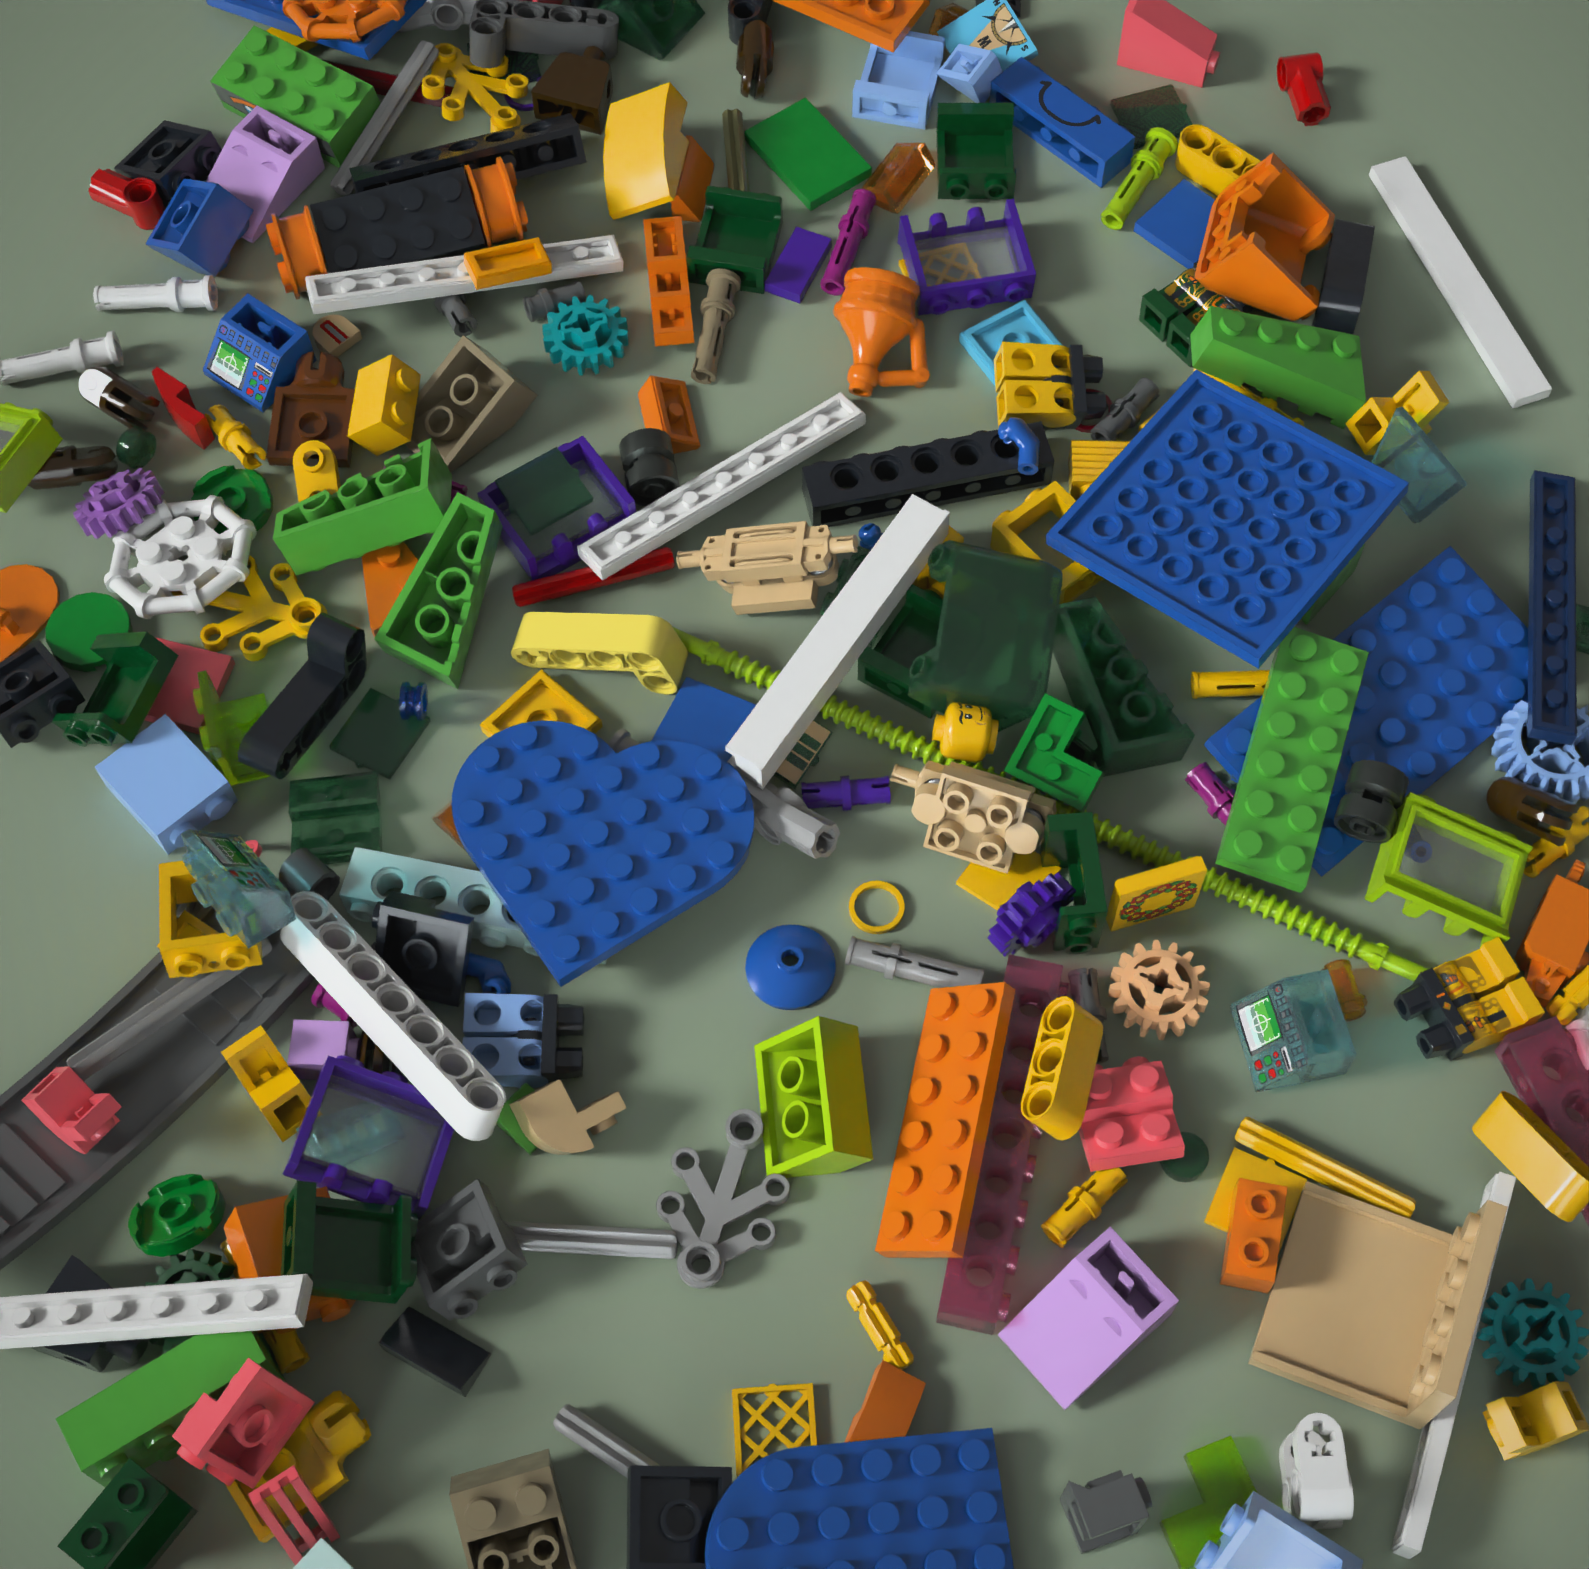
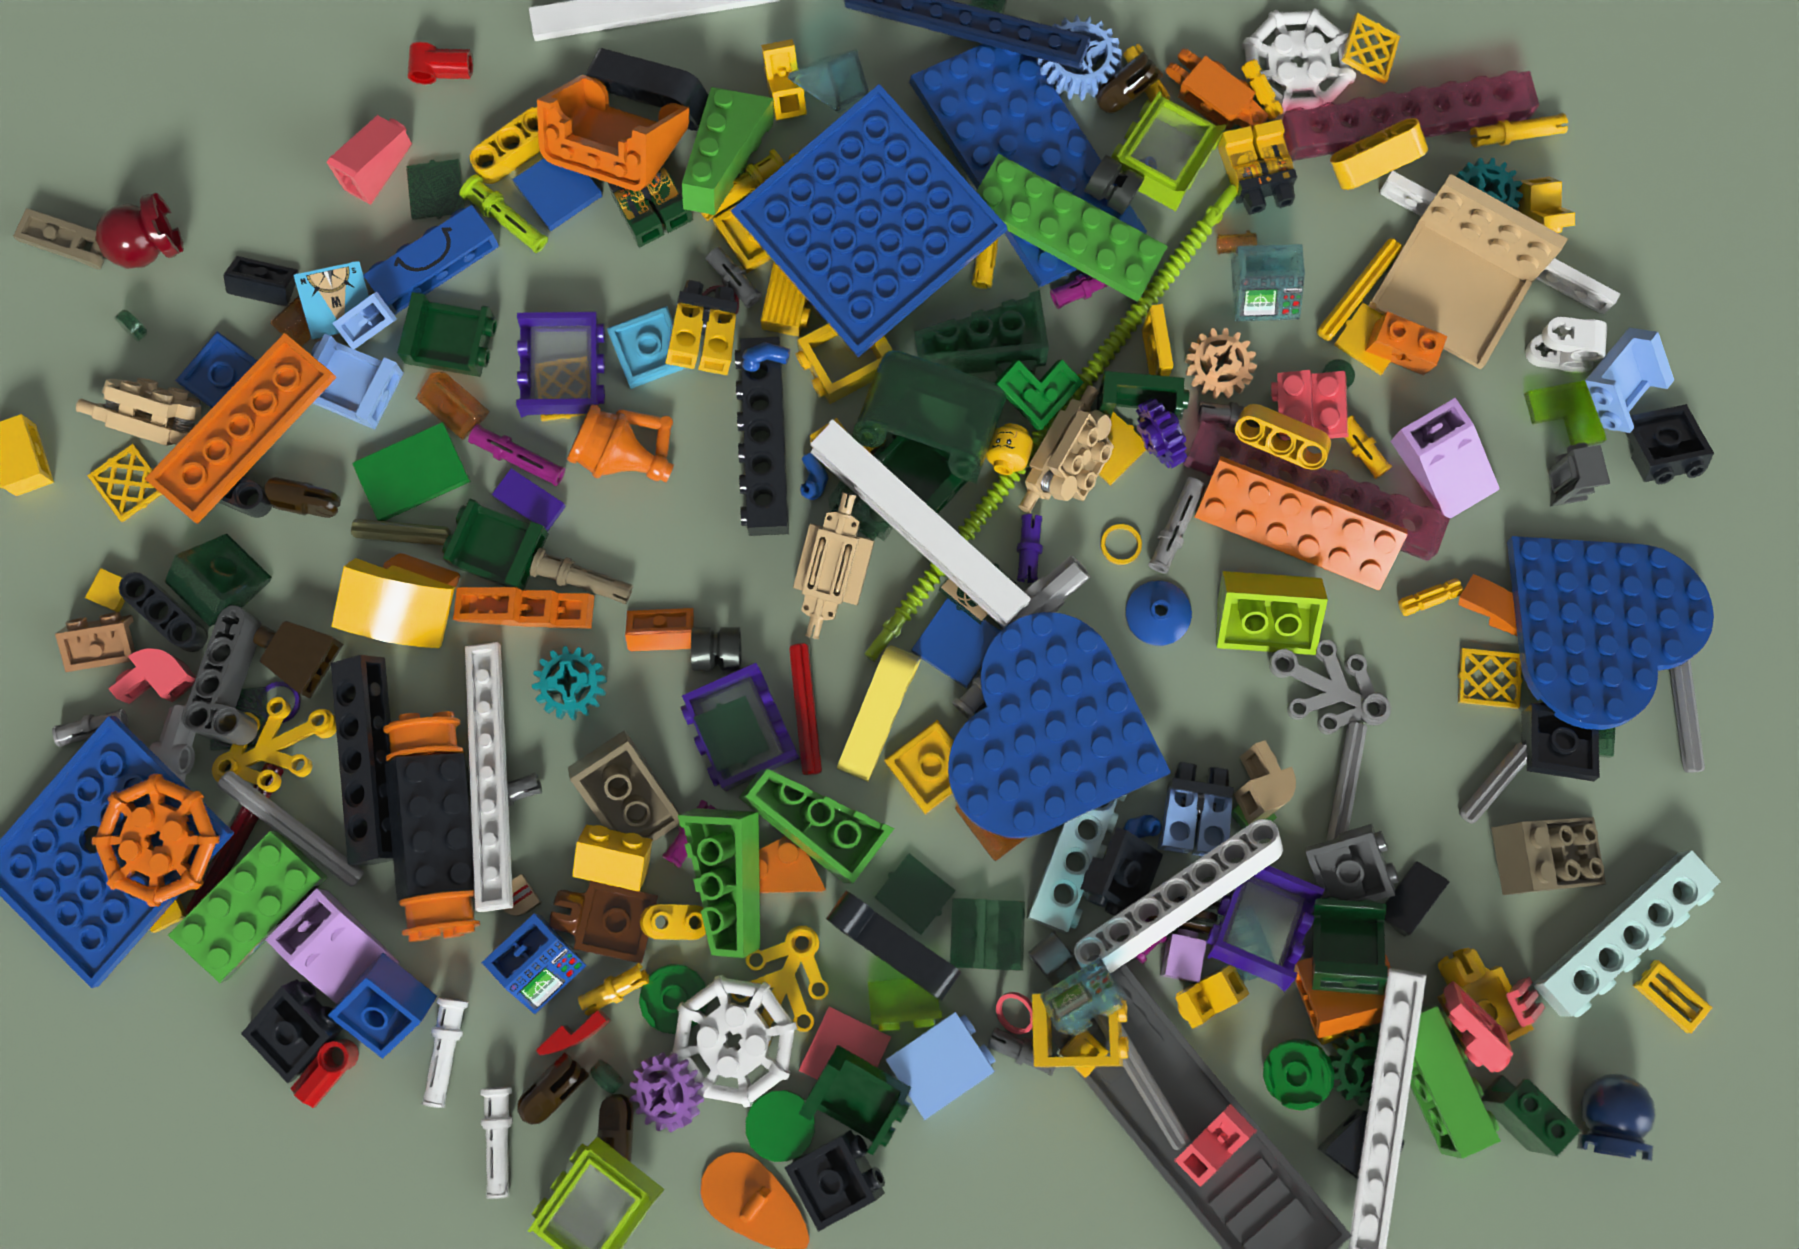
camera: 85 degrees left, 15 degrees up
clear blue bush [399,682,428,721] -> none
light orange tile [464,237,552,290] -> none
dark grey pin [523,281,587,322] -> none
white tile [577,392,866,581] -> none

